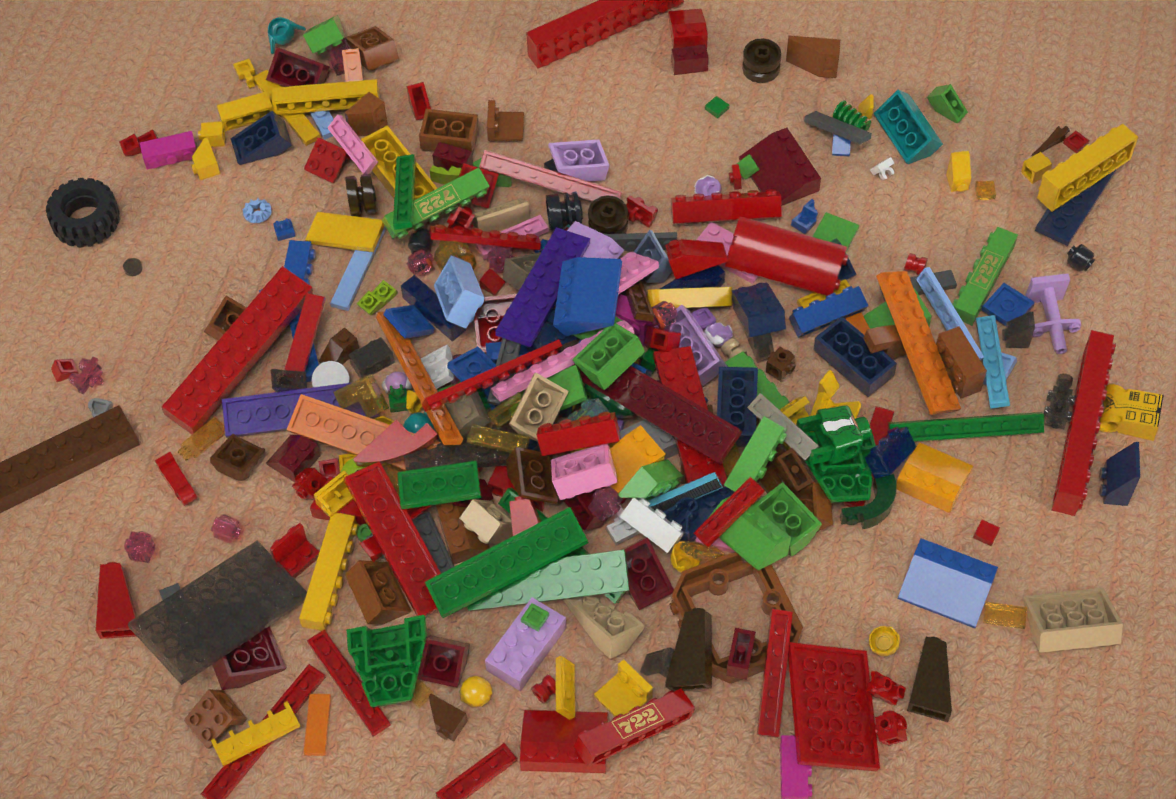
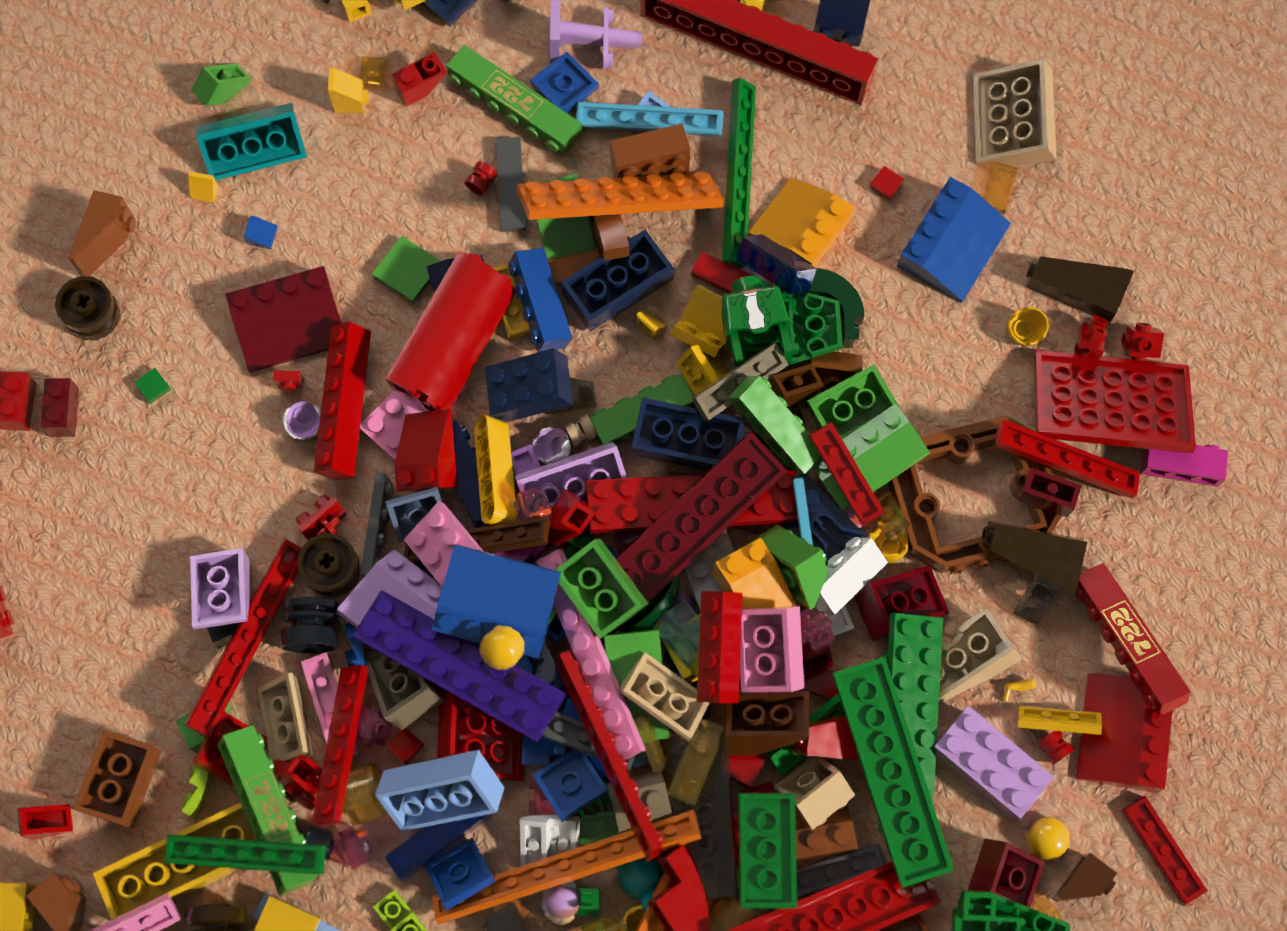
camera: 85 degrees left, 15 degrees up
yellow slope [406,390,423,414] -> none
dark red brick [432,142,473,171] -> none
dark orange bracket [487,100,524,141] -> none
bright green tile [521,603,549,632] -> none
yellow bracket [594,659,653,717] -> none
bright green tile [737,154,760,180] -> none
reddish brown brick [766,347,796,381] -> none
blue slope [791,199,818,234] -> none
dark grey tile [804,111,872,144] -> none
green piece [833,100,871,131] -> none
white tile [870,157,894,180] -> none
light blue tile [916,267,984,360] -> none
clear smoke slope [1002,312,1035,348] -> none
clear smoke brick [1044,374,1076,429] -> none
none -> red slope [392,52,447,107]
none -> yellow hair [479,626,524,670]
none -> yellow piece [1002,679,1036,702]

